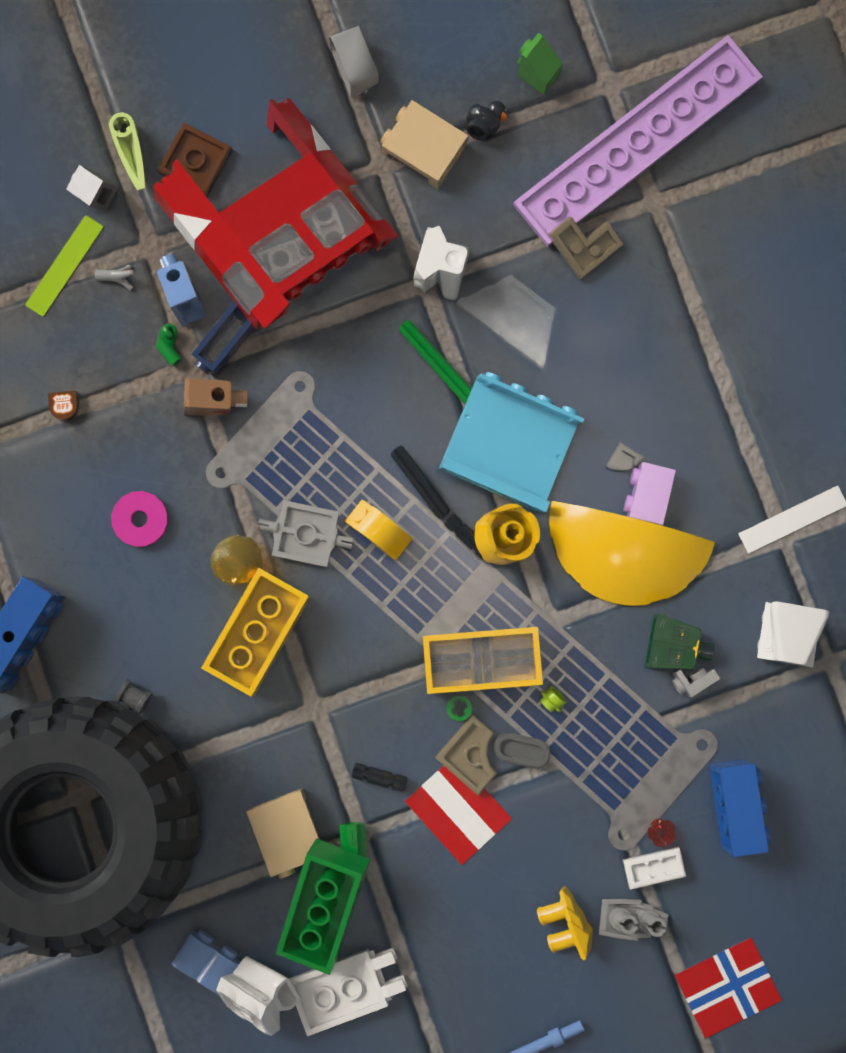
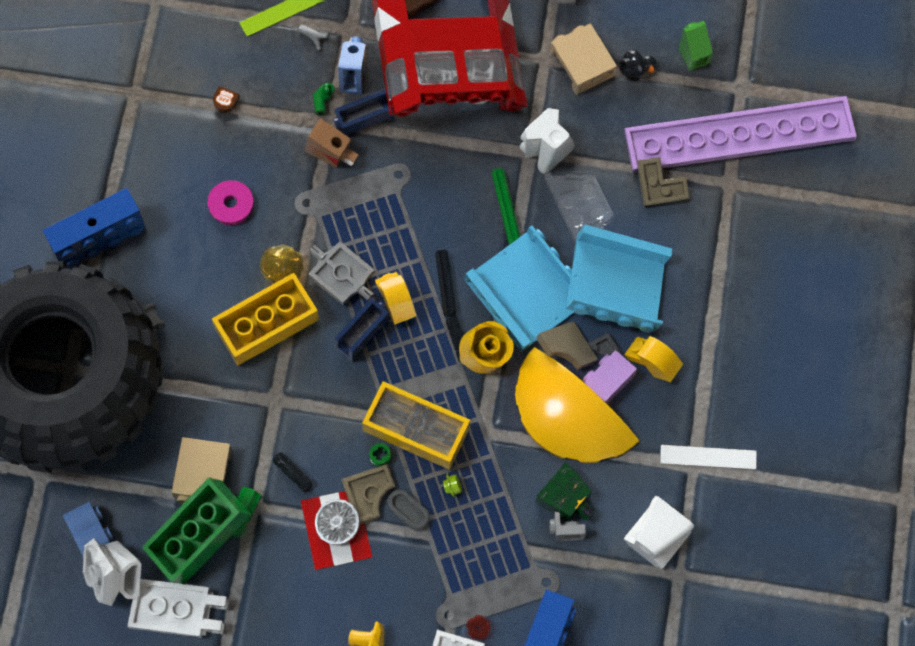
camera: 30 degrees right, 15 degrees down
none -> light grey wheel [315,499,360,545]
none -> dark blue window [334,298,389,362]
none -> dark tan tile [536,321,598,370]
none -> medium azure panel [566,225,672,333]
none -> yellow brick [624,336,683,382]

